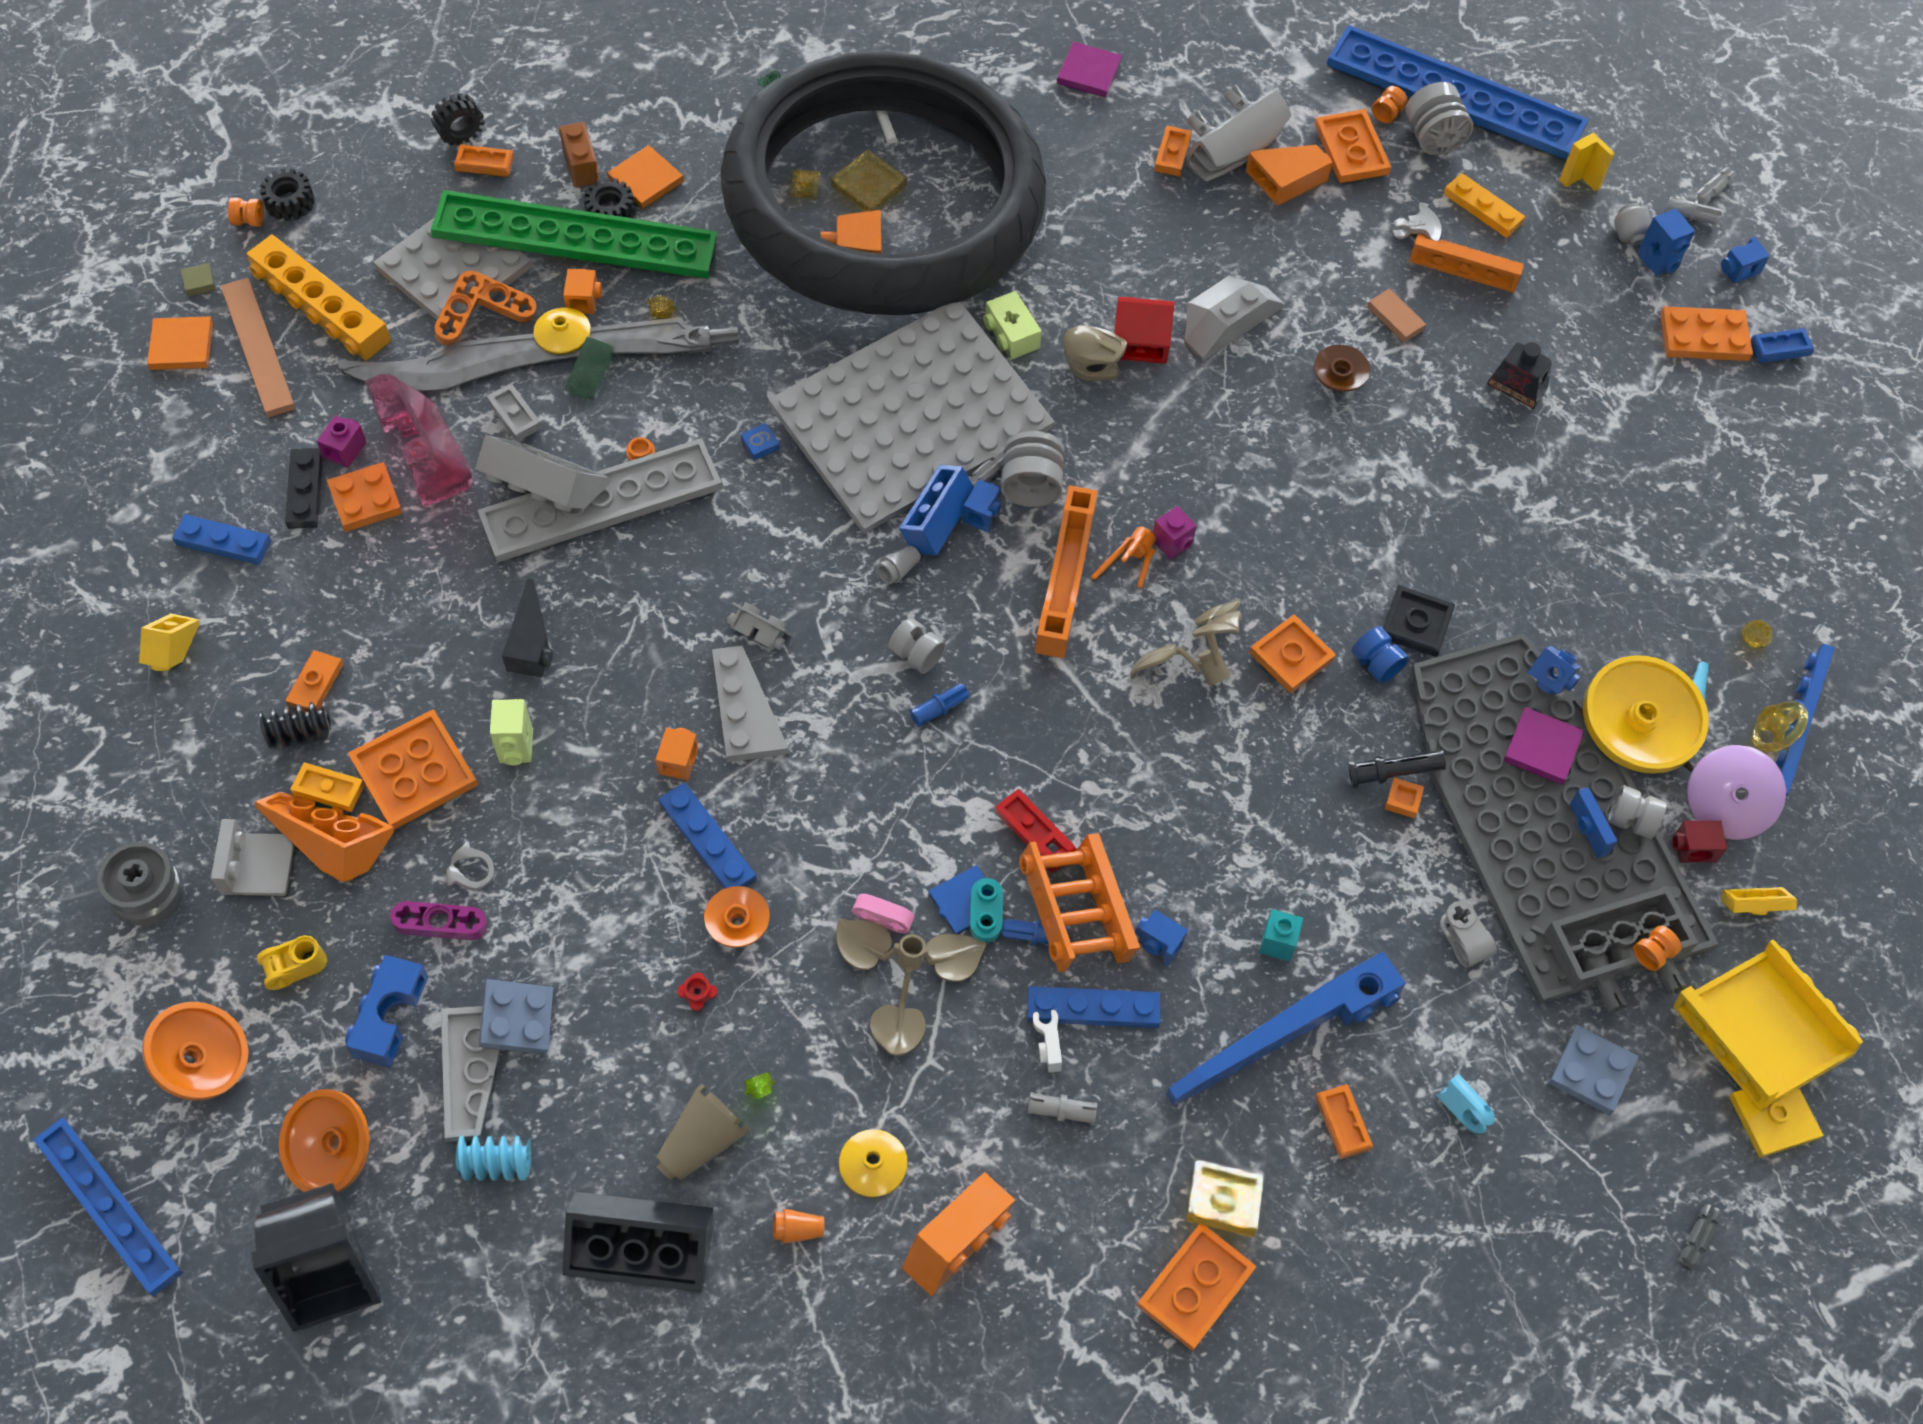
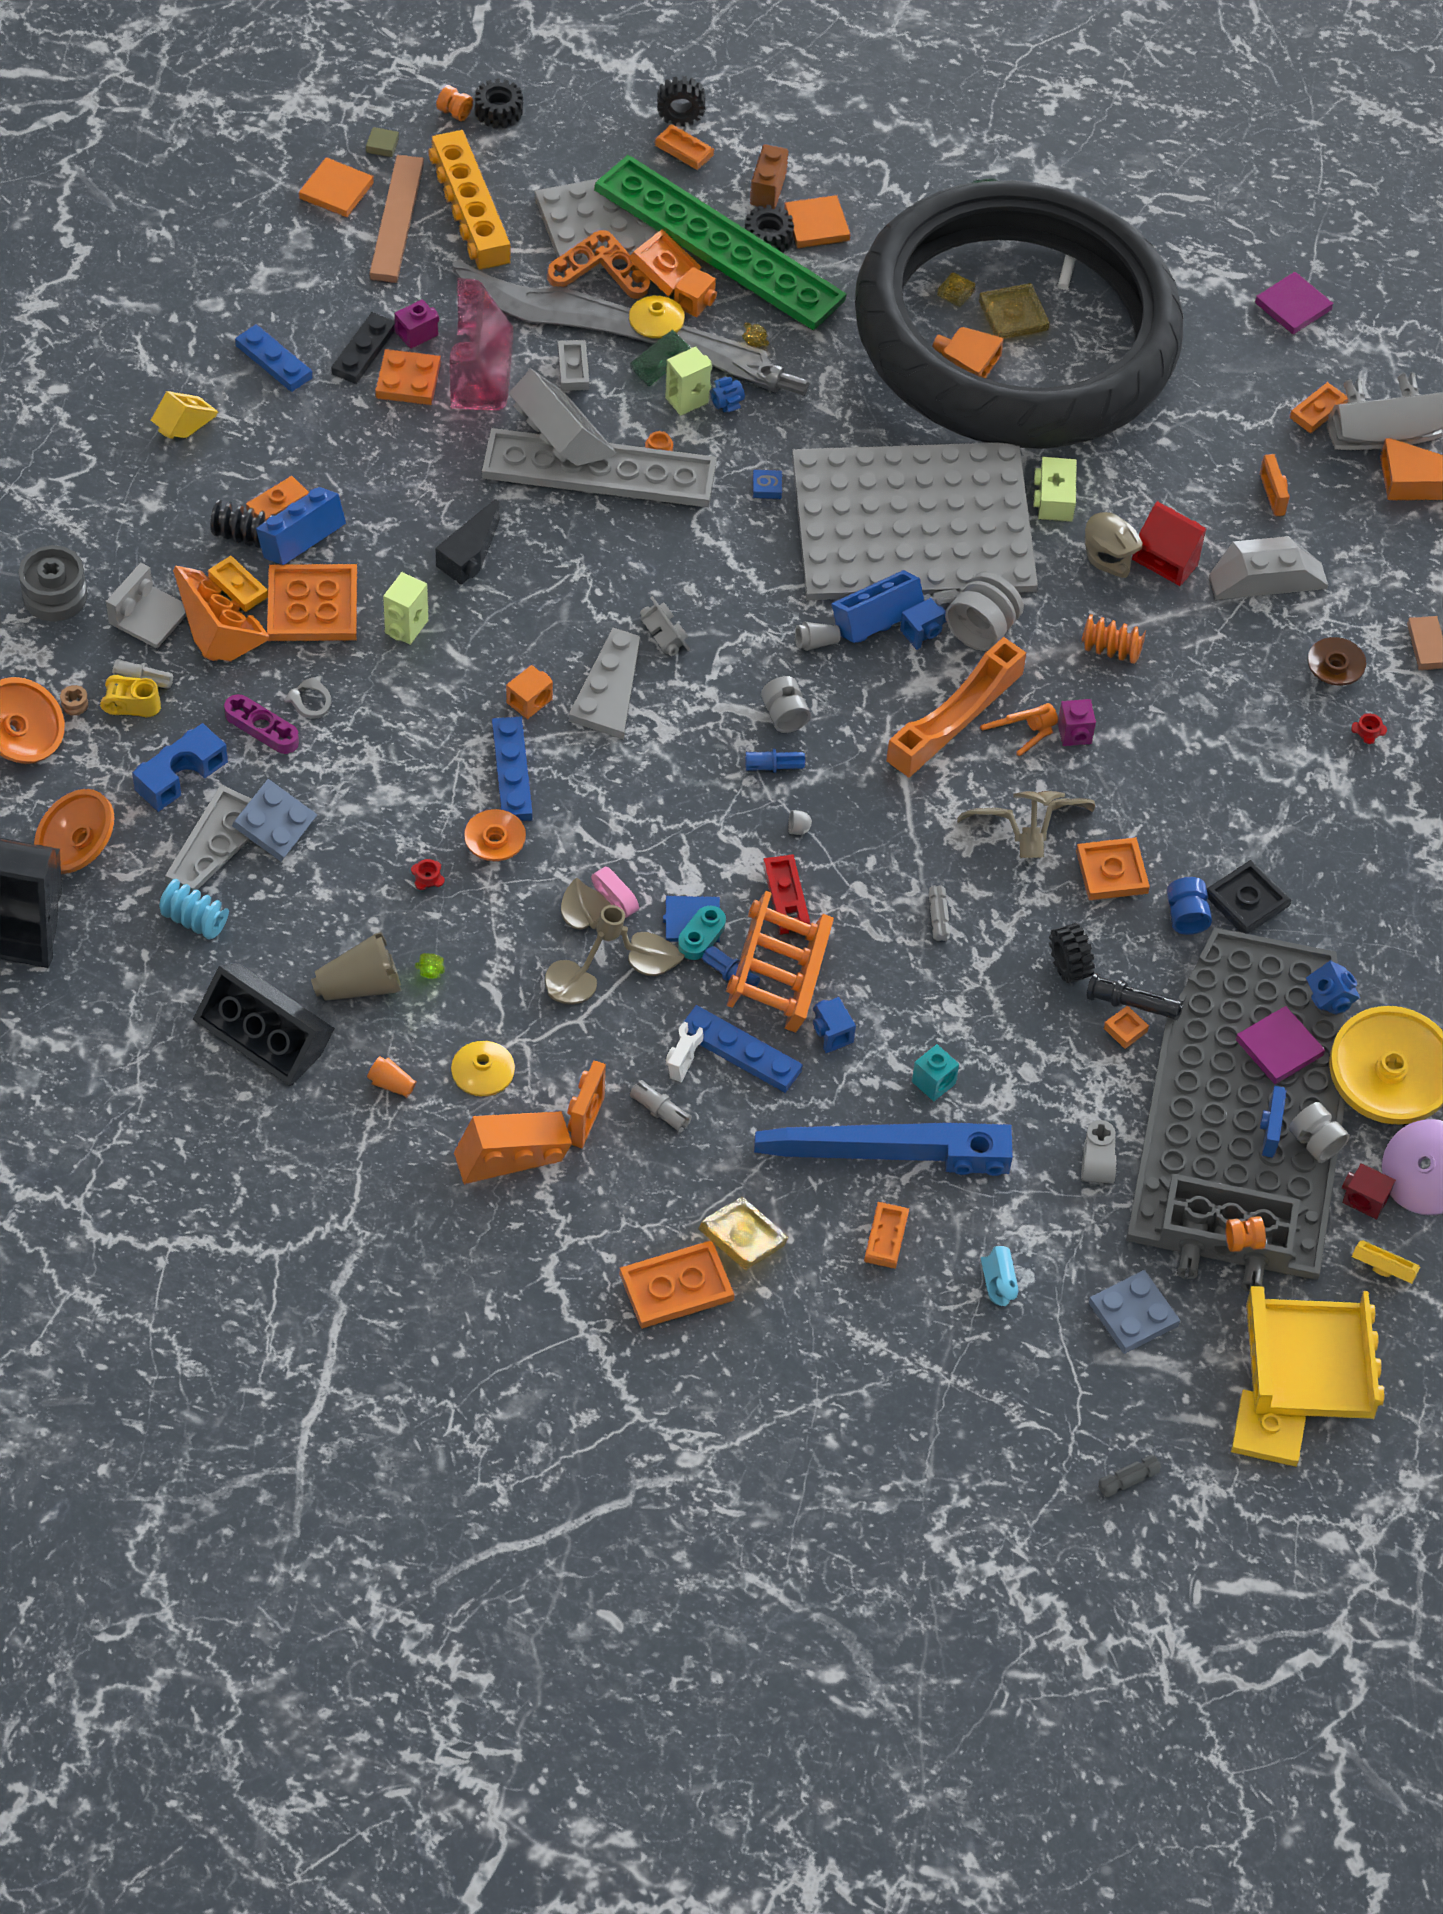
camera: 30 degrees right, 5 degrees down
none -> medium nougat bush [60,685,88,715]
none -> light grey axle [112,659,173,689]
none -> blue brick [256,487,346,565]
none -> orange plate [567,1060,606,1149]
none -> orange plate [629,229,702,297]
none -> yellowish green brick [665,347,712,416]
none -> blue gear [710,377,745,413]
none -> light grey hinge [788,810,812,835]
none -> light grey axle [928,885,950,941]
none -> black tyre [1049,923,1095,983]
none -> orange piece [1082,614,1146,664]
none -> orange plate [1260,454,1289,517]
none -> red plate [1351,713,1387,744]

